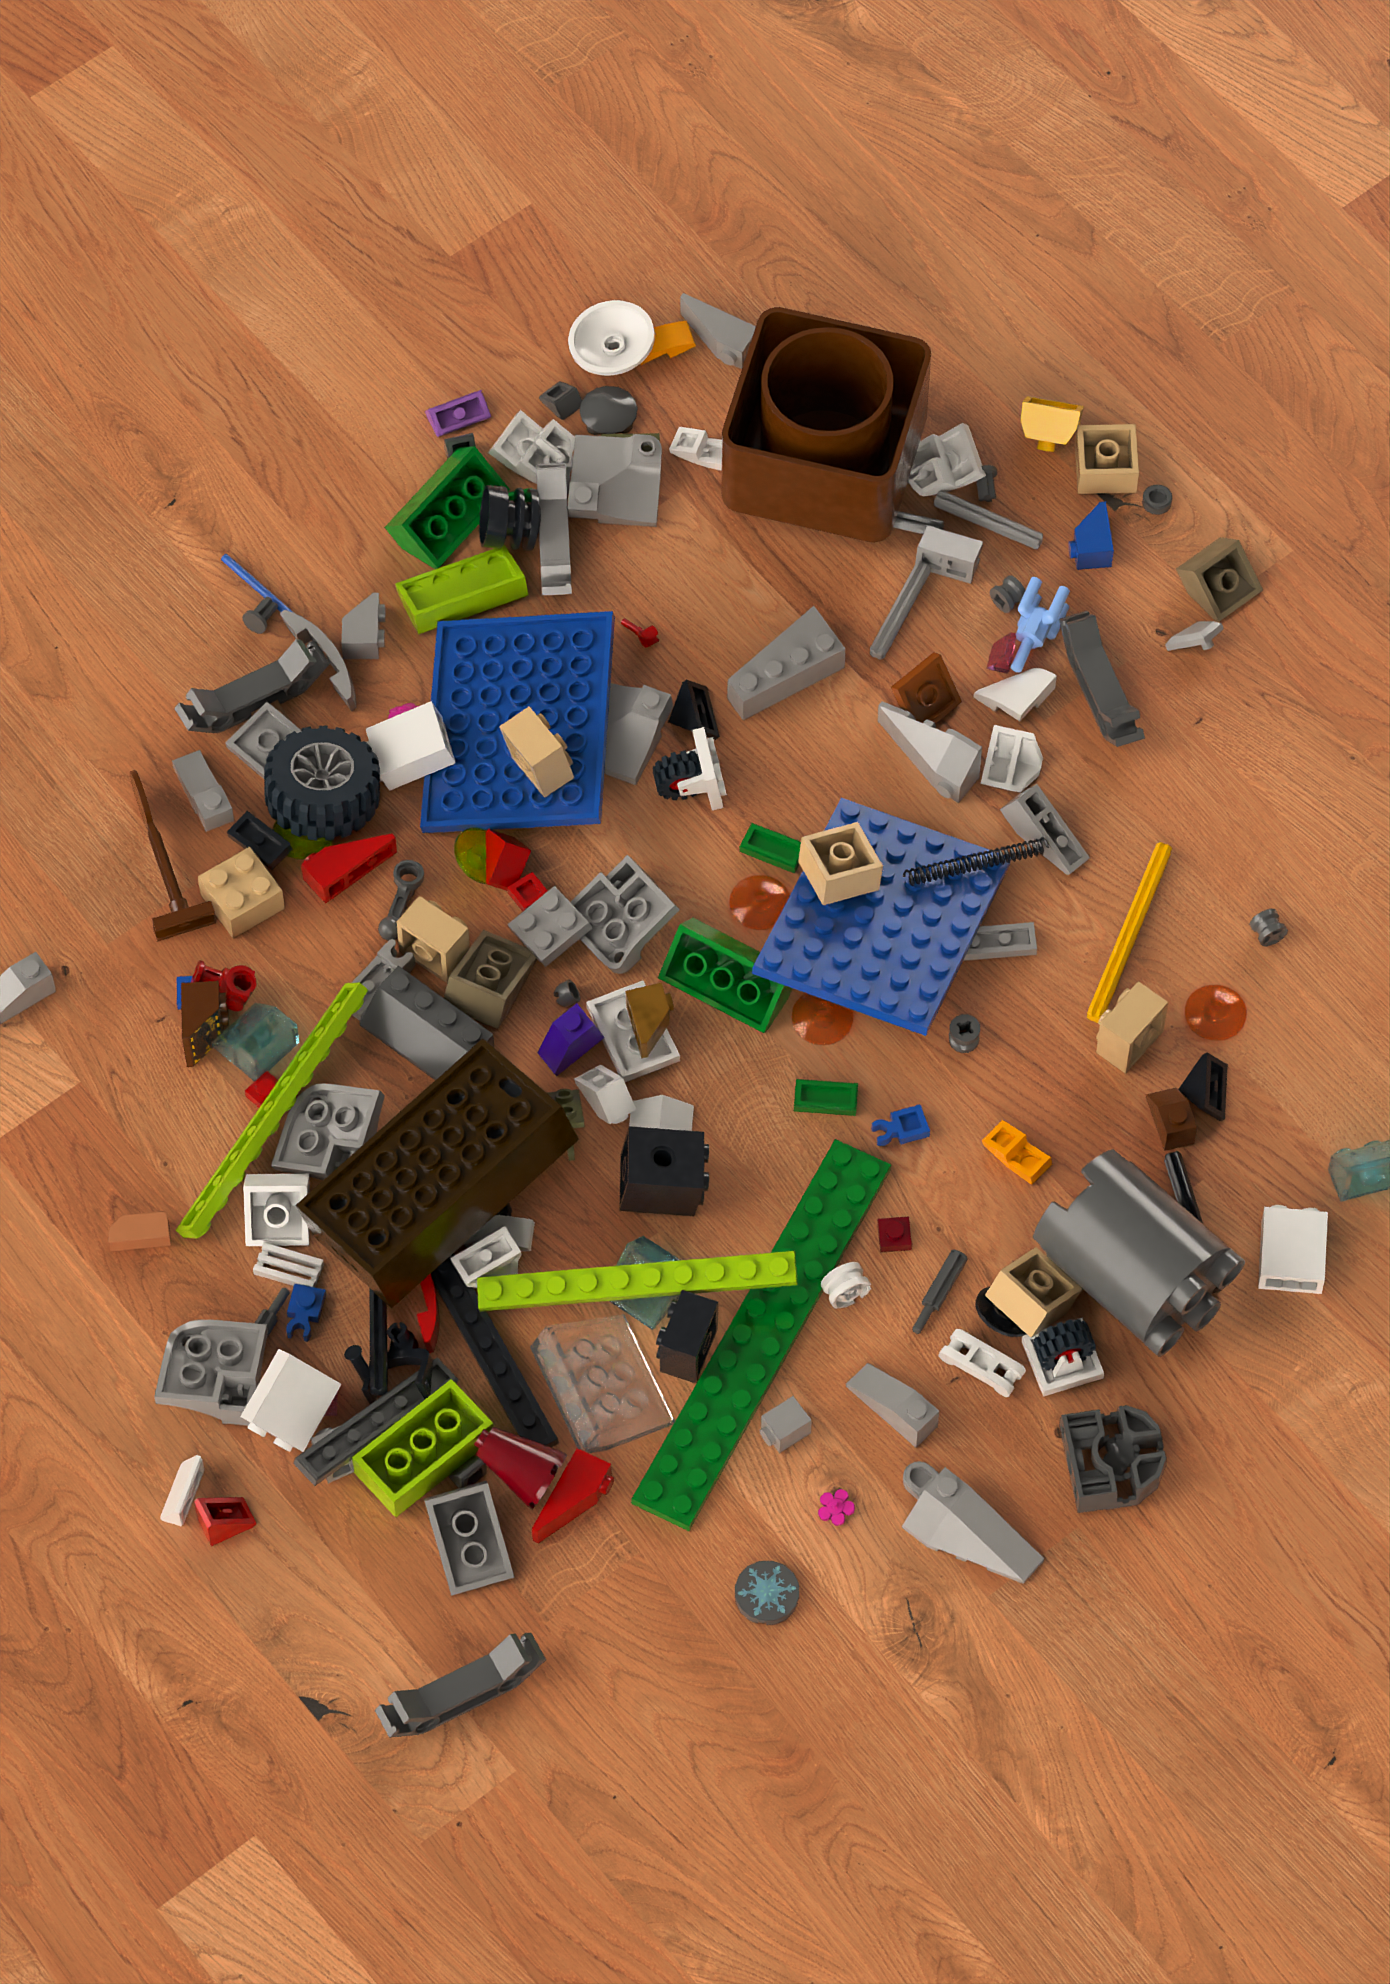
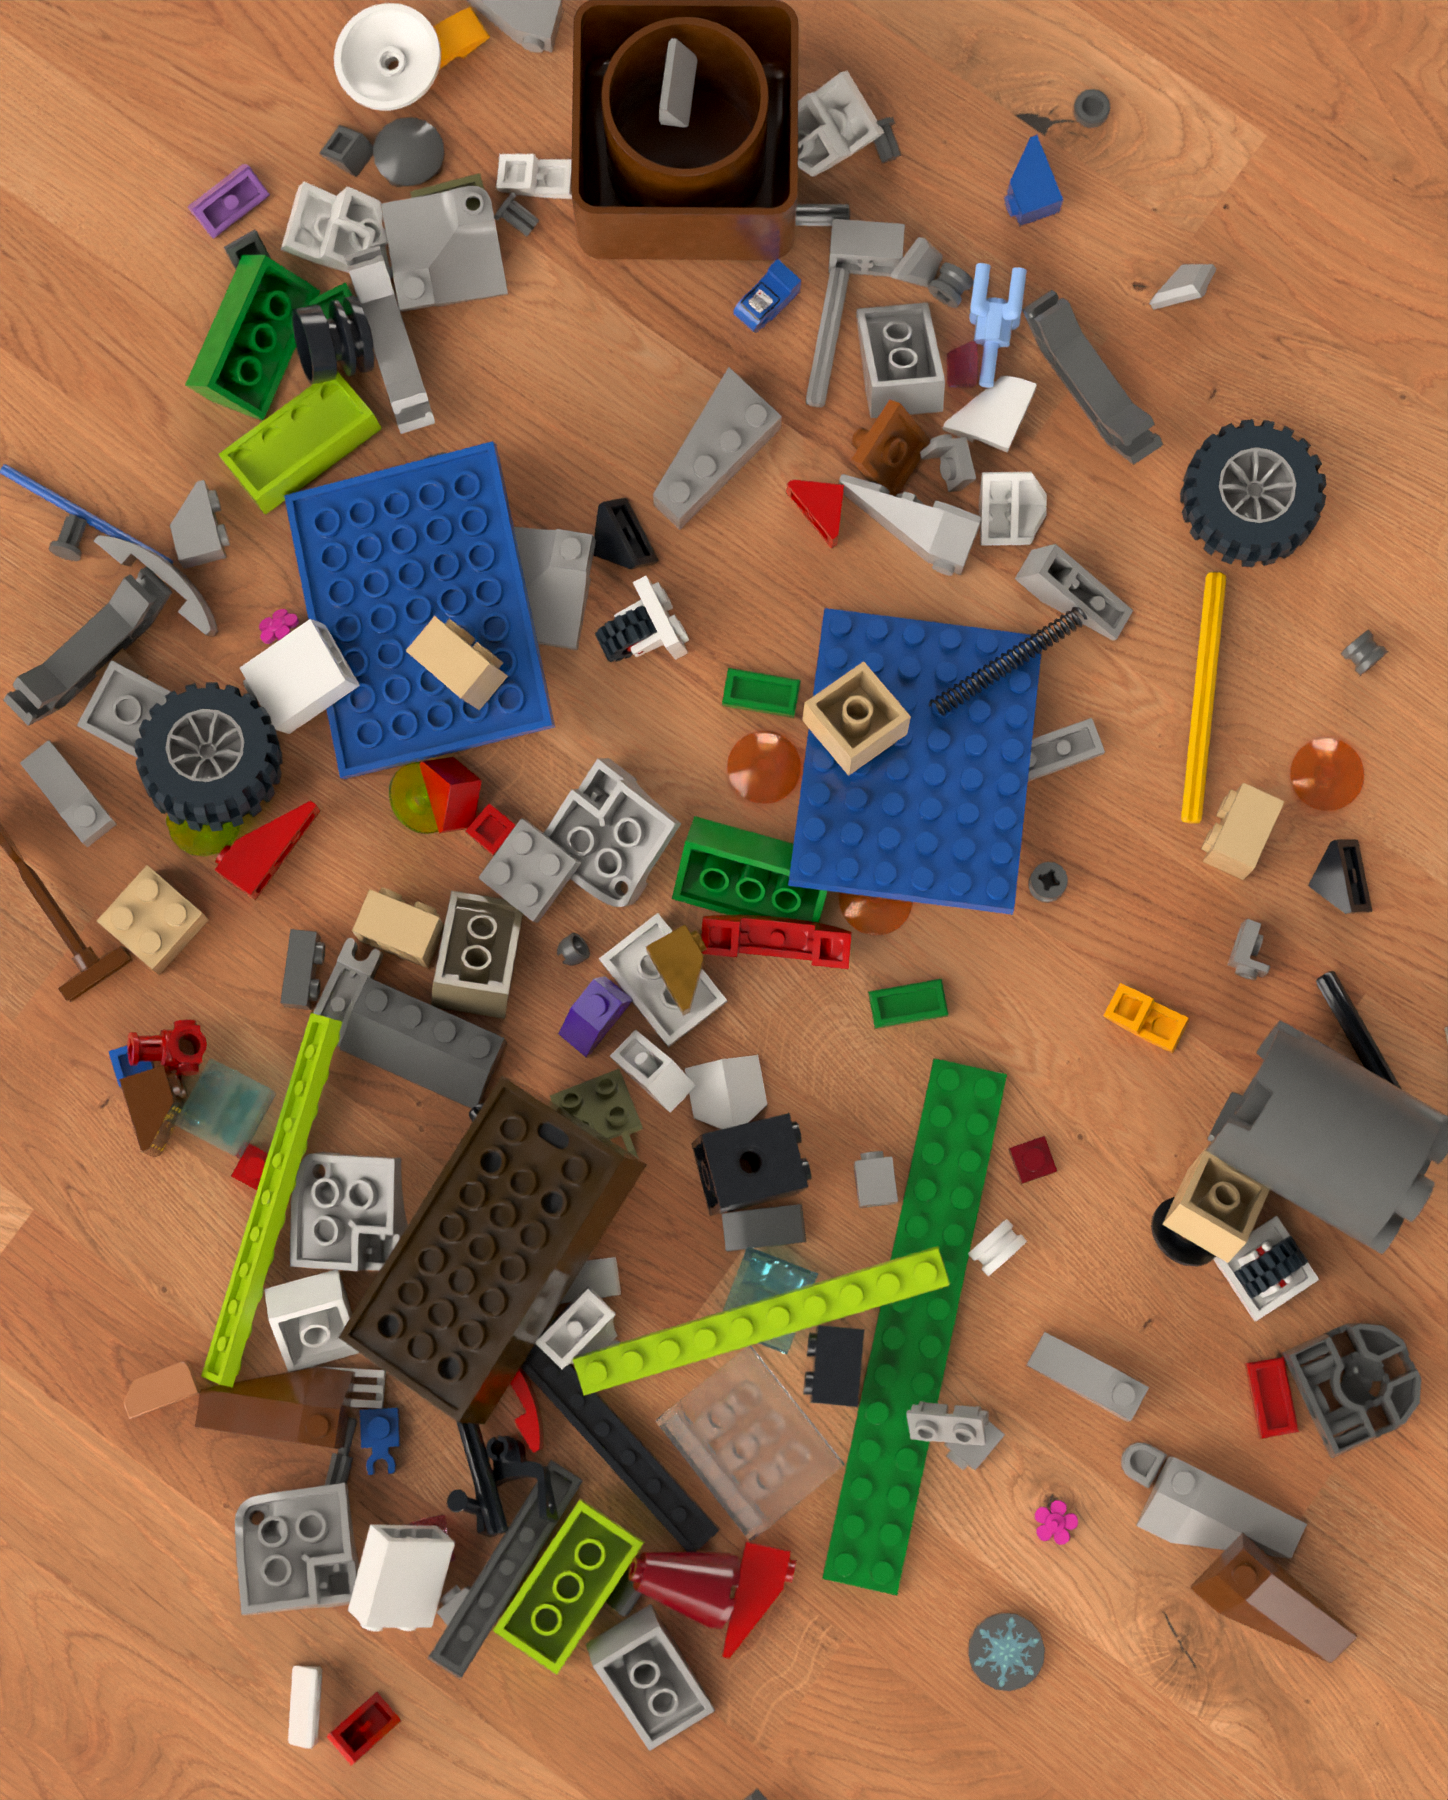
camera: 15 degrees left, 20 degrees up
black hinge [227,811,293,870] -> none
dark grey piece [378,860,424,941] -> none
red hand [621,618,659,648] -> none
blue plate [871,1104,930,1146] -> none
dark grey axle [912,1250,968,1334] -> none
light grey axle [934,491,1043,549] -> none
white plate [938,1329,1026,1397] -> none
yellow brick [1021,396,1084,452] -> none
tan brick [1075,424,1139,494] -> none
reddish brown slope [1146,1088,1197,1151] -> none
dark tan slope [1176,537,1263,622] -> none
none -> reddish brown wedge [195,1367,355,1448]
none -> dark grey piece [280,929,326,1010]
none -> dark grey piece [494,192,539,237]
none -> light grey slope [659,38,697,127]
none -> red slope [701,915,852,969]
none -> dark grey slope [722,1204,806,1251]
none -> blue leg [733,259,801,333]
none -> red slope [786,479,844,549]
none -> light grey brick [853,1151,898,1208]
none -> light grey slope [856,303,945,418]
none -> light grey piece [891,237,943,287]
none -> light grey hinge [906,1401,989,1446]
none -> light grey bracket [920,434,976,492]
none -> black wheel [1180,419,1327,567]
none -> reddish brown wedge [1190,1533,1357,1663]
none -> light grey bracket [1227,919,1271,980]
none -> red tile [1245,1357,1299,1439]

